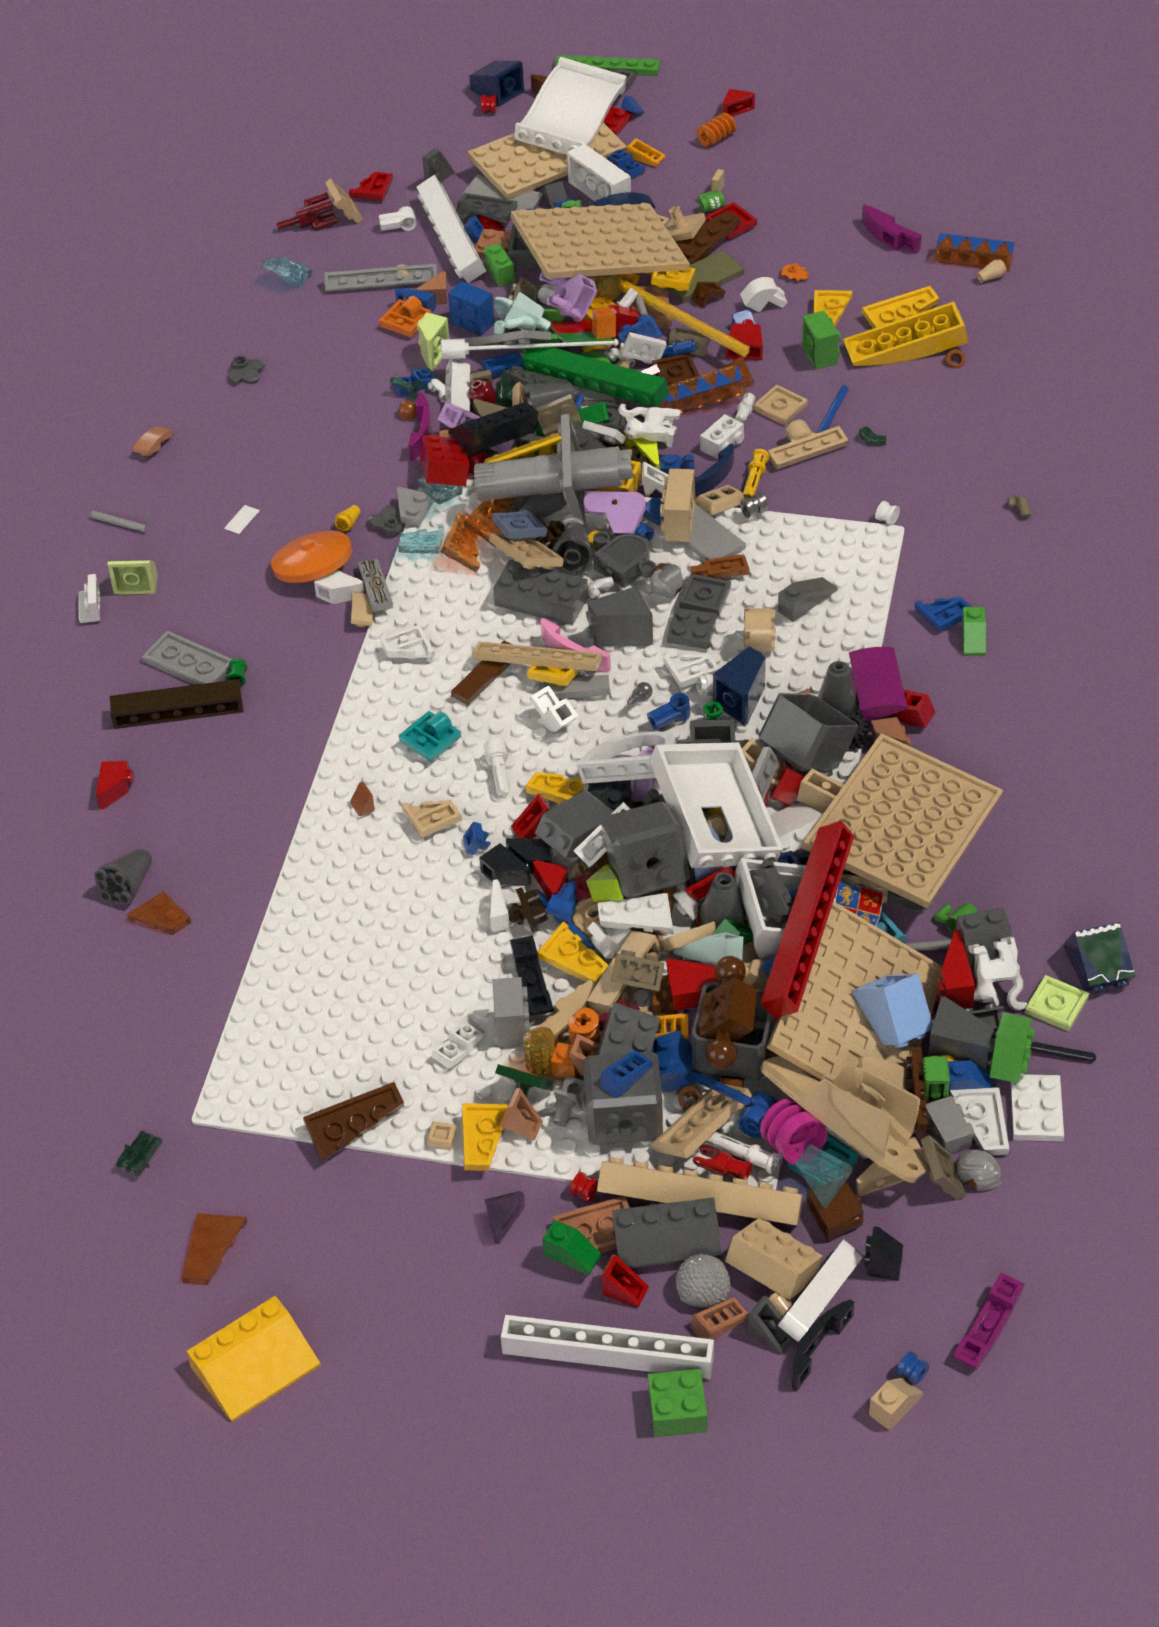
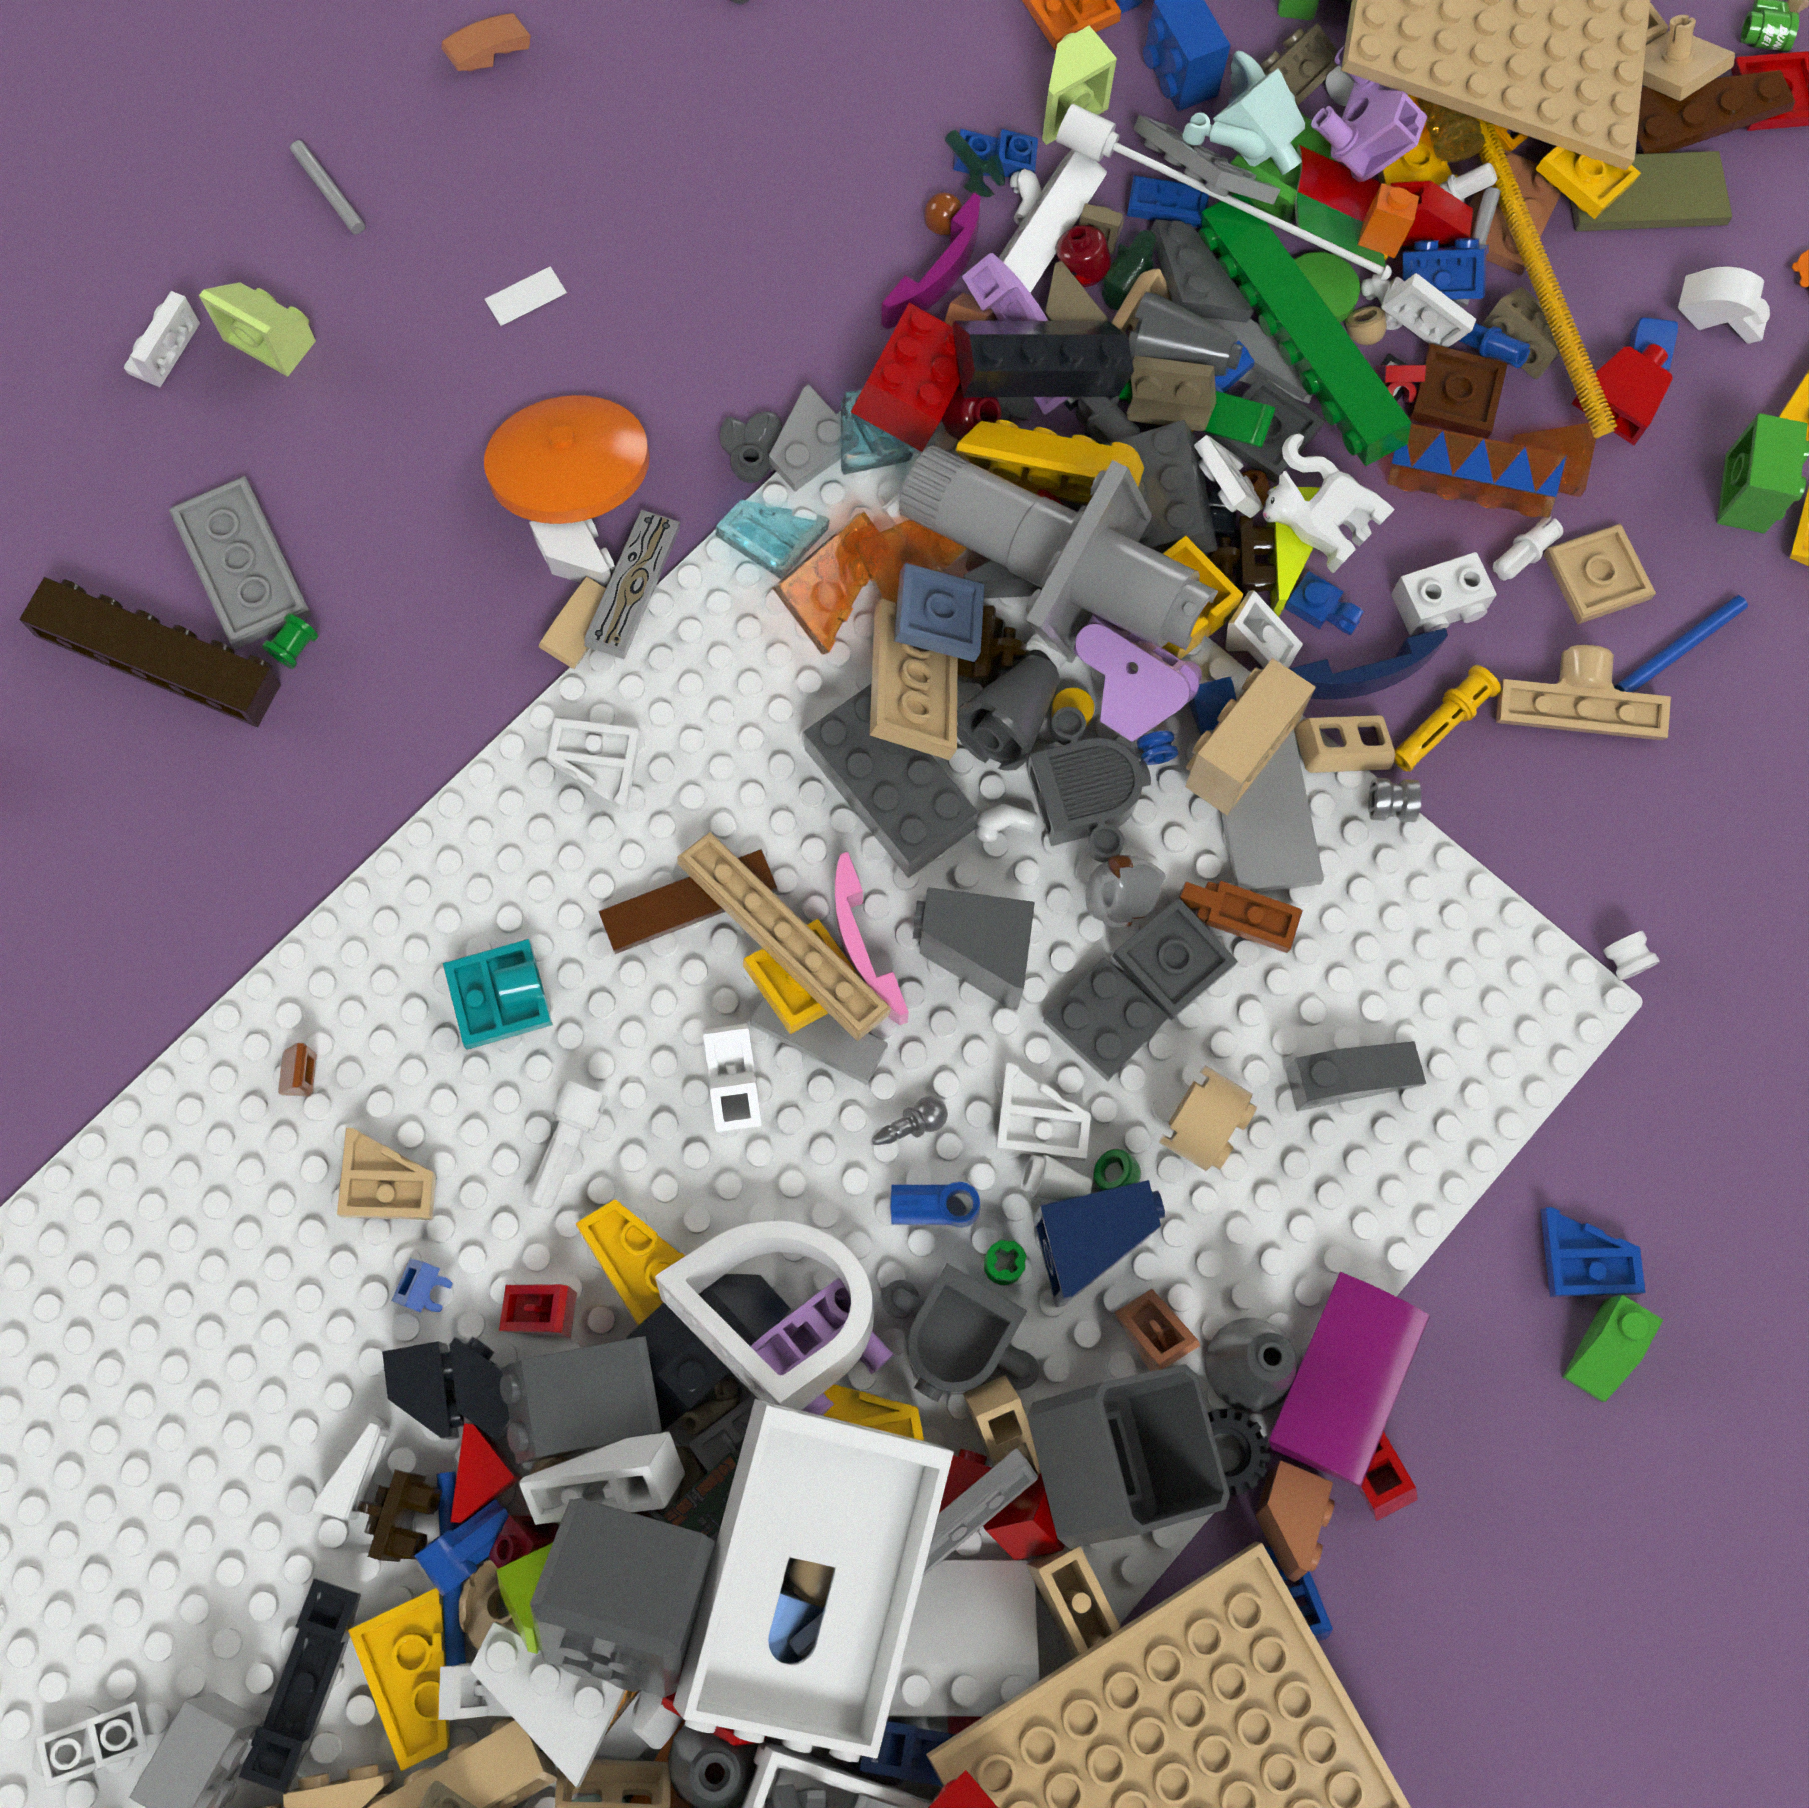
camera: 25 degrees right, 25 degrees up
yellow cone [335,505,361,532] -> none
reddish brown bracket [692,282,726,307] -> none
clear green arm [859,426,886,445] -> none

